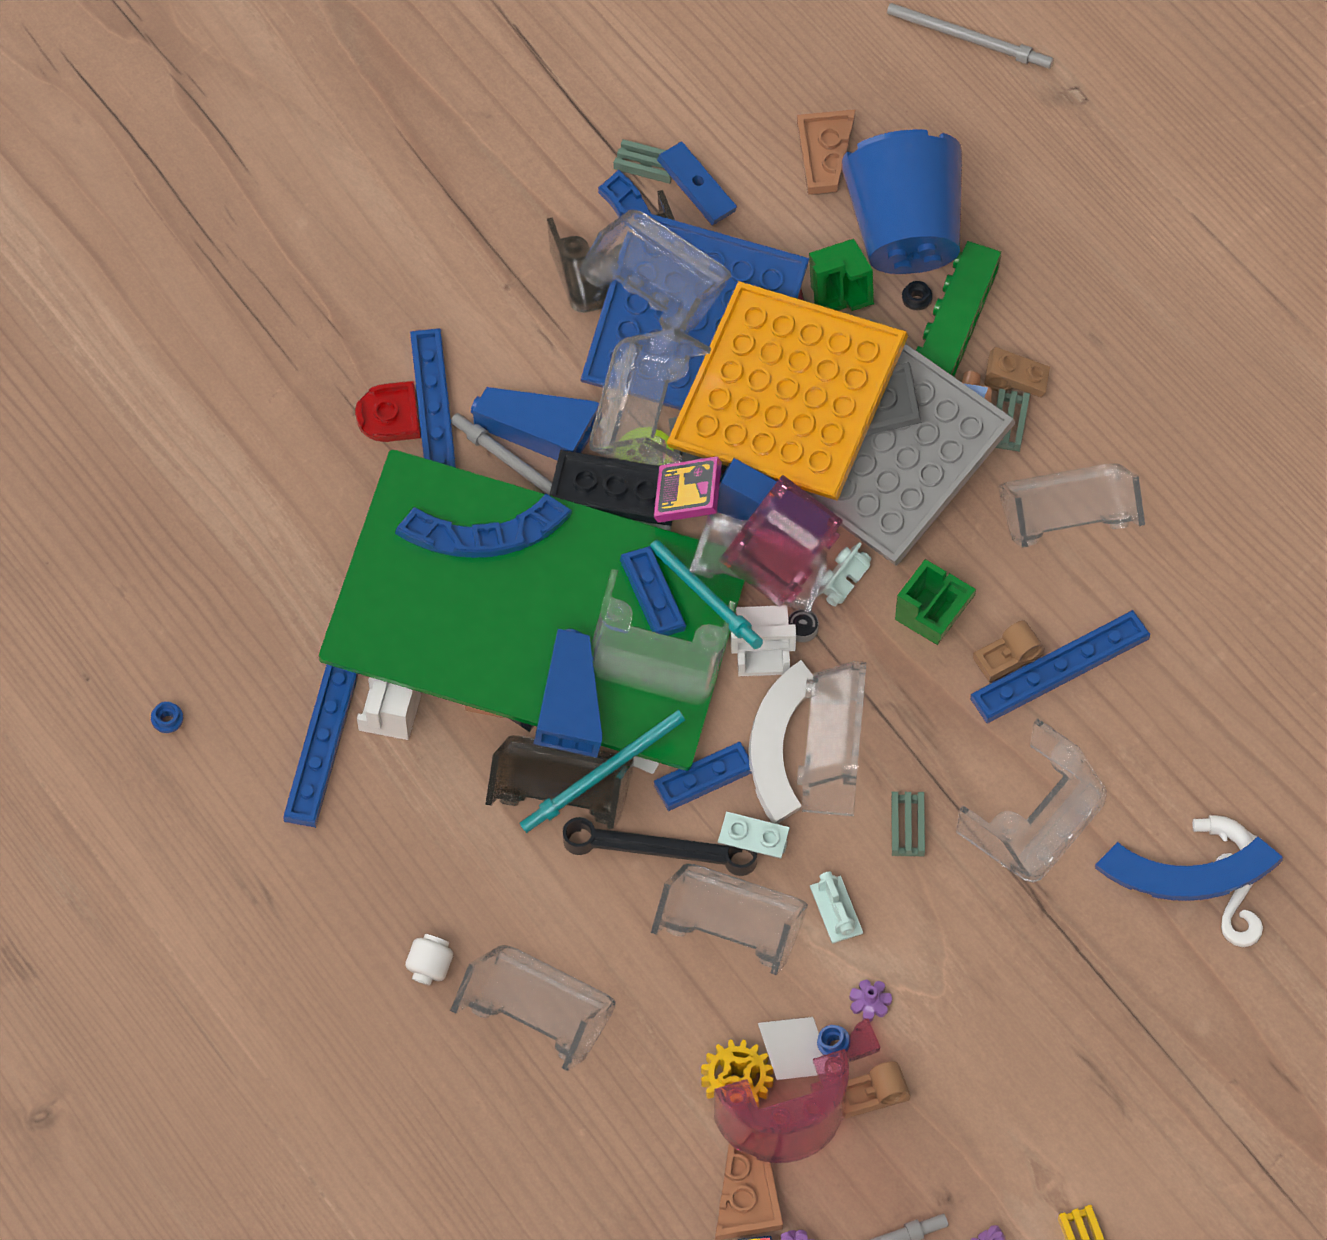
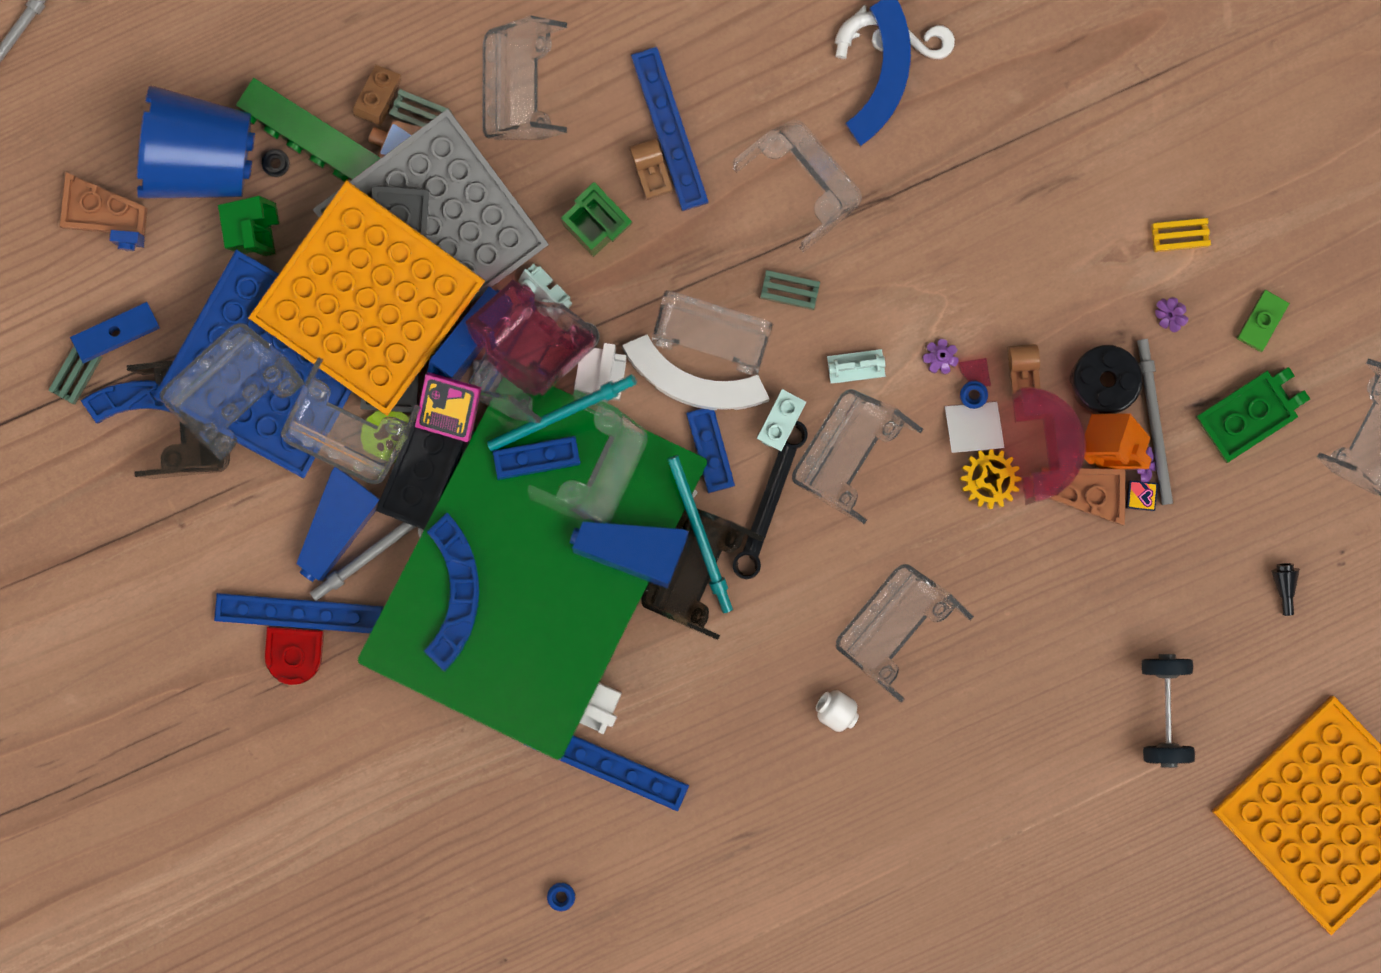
camera: 75 degrees left, 25 degrees up
none -> blue plate [110,230,145,251]
none -> black plate [1070,345,1142,414]
none -> orange plate [1079,413,1152,469]

